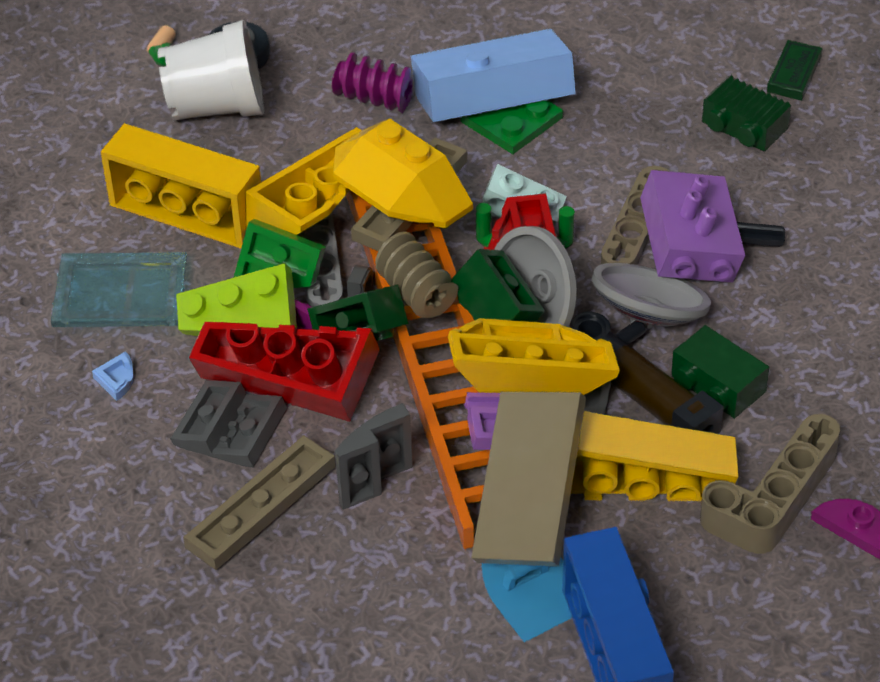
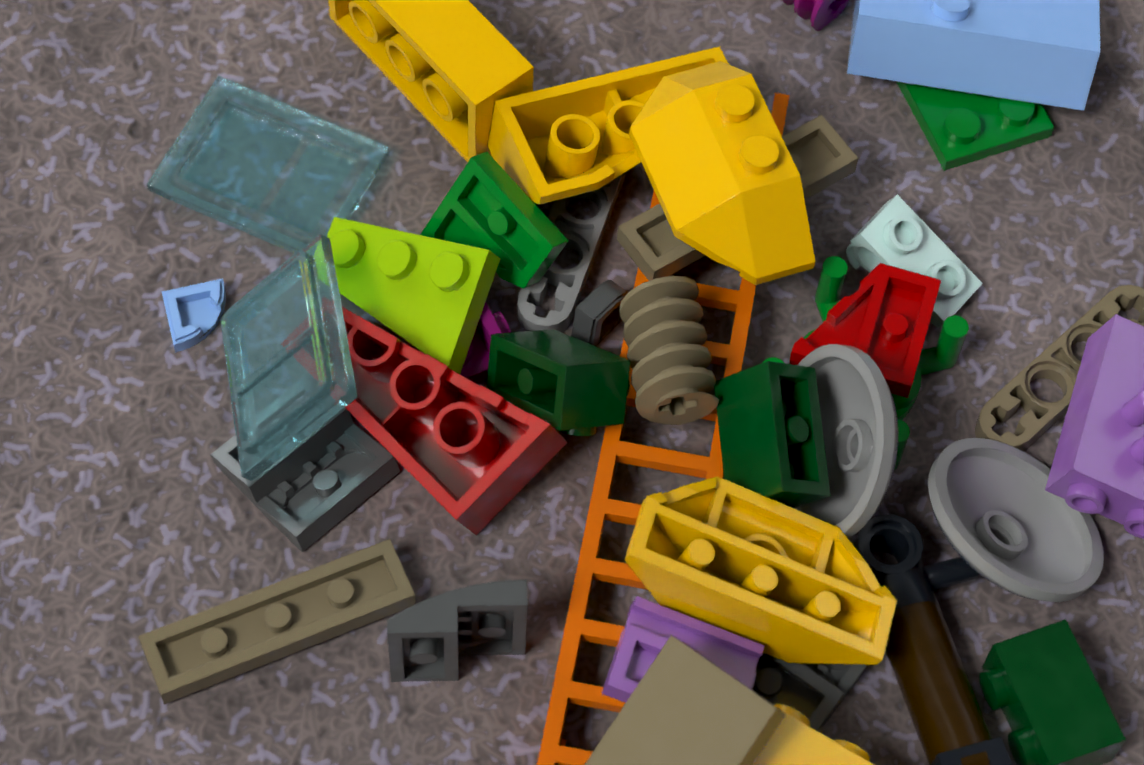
camera: 20 degrees right, 15 degrees up
none -> clear light blue piece [220,234,358,481]

